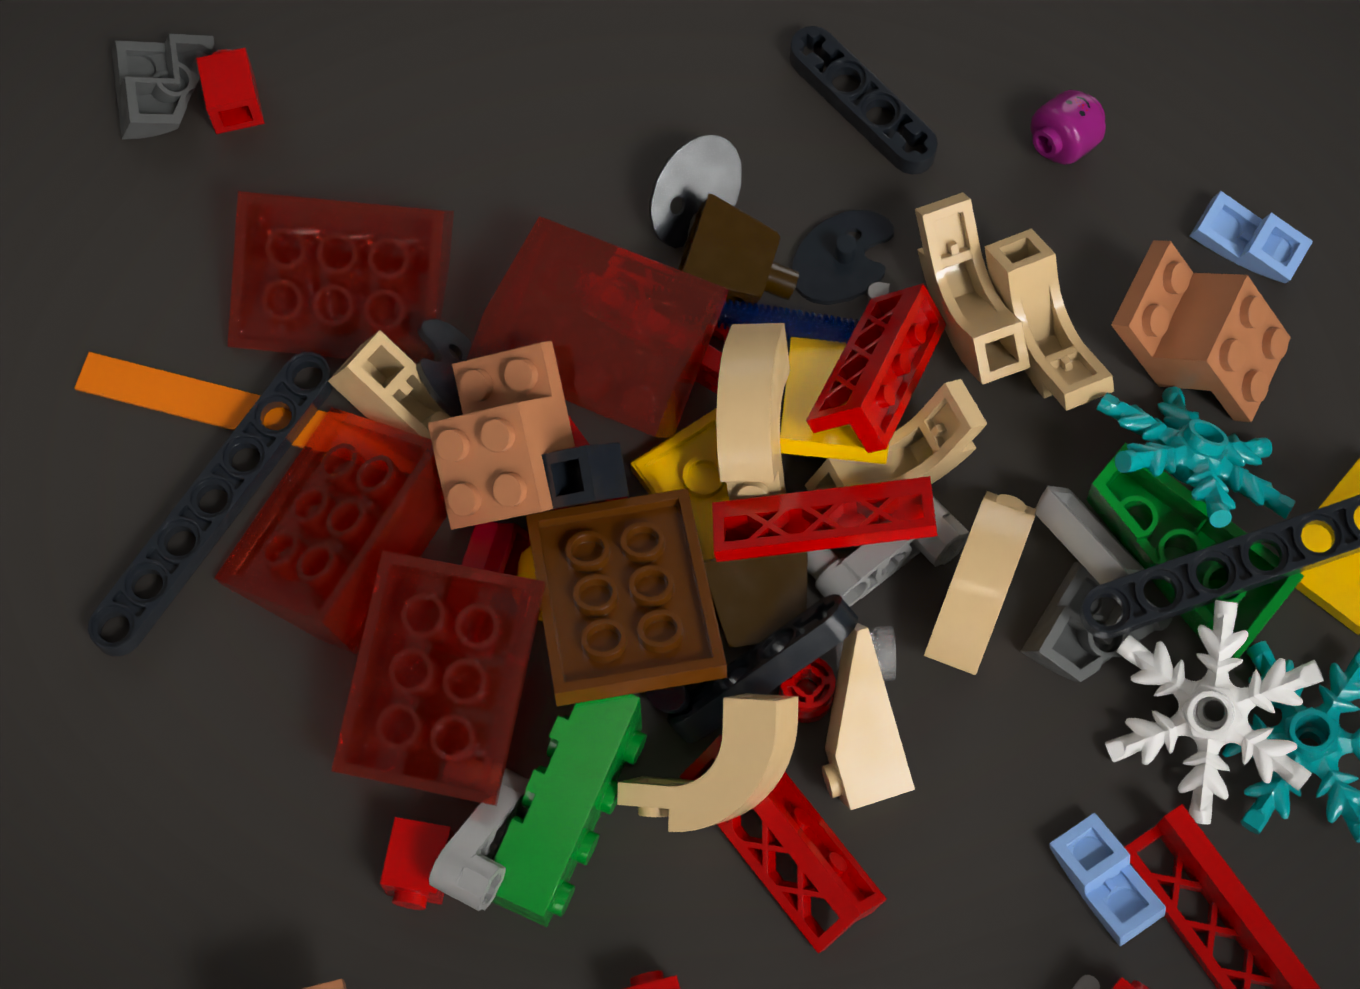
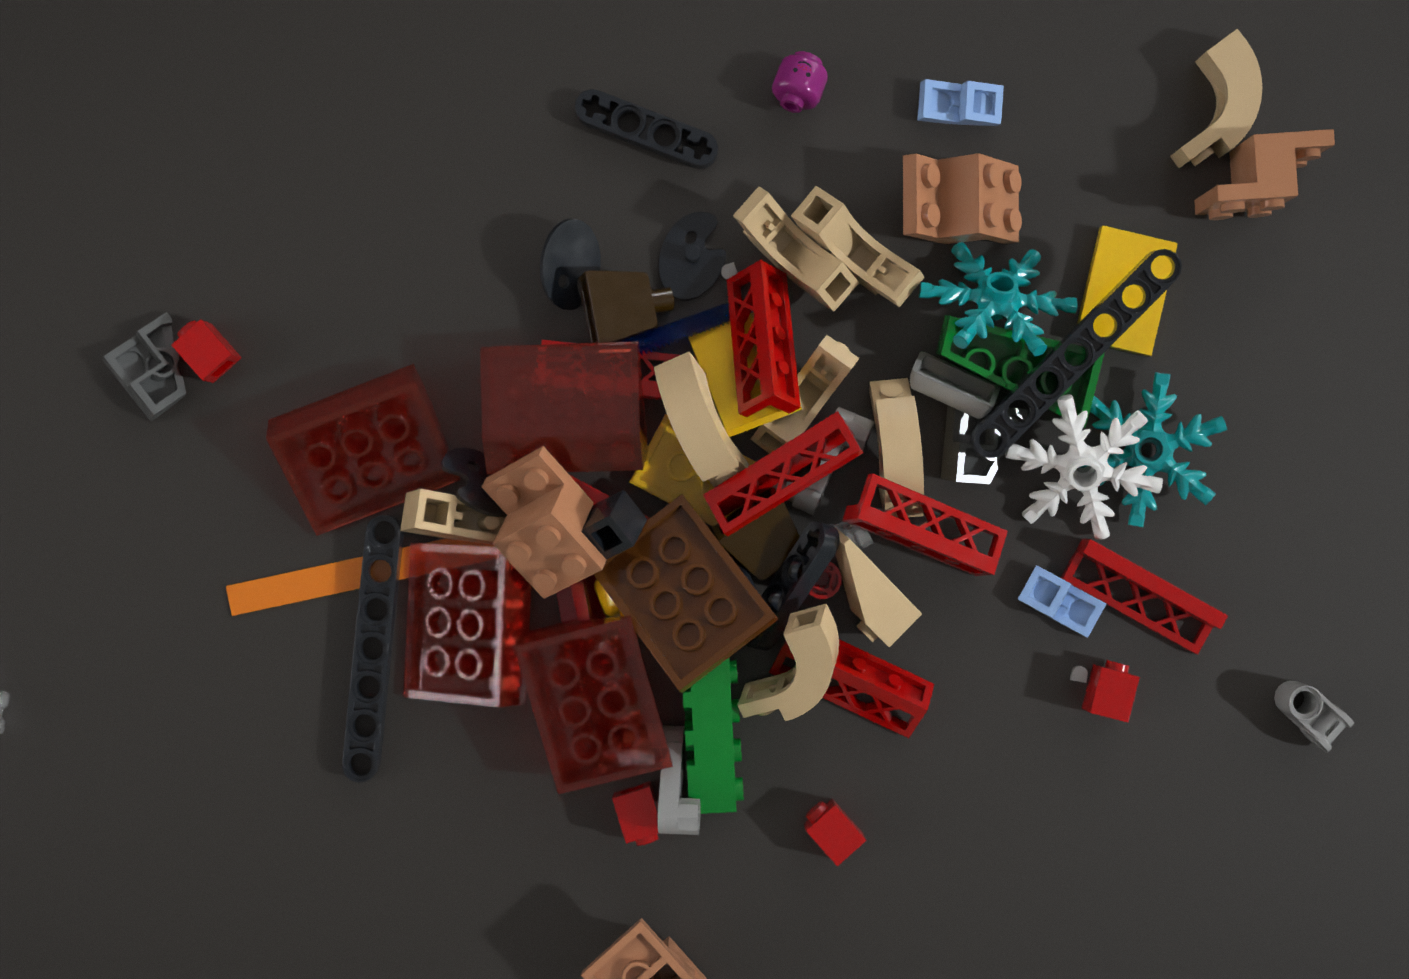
camera: 30 degrees left, 20 degrees up
none -> red fence [842,473,1008,576]

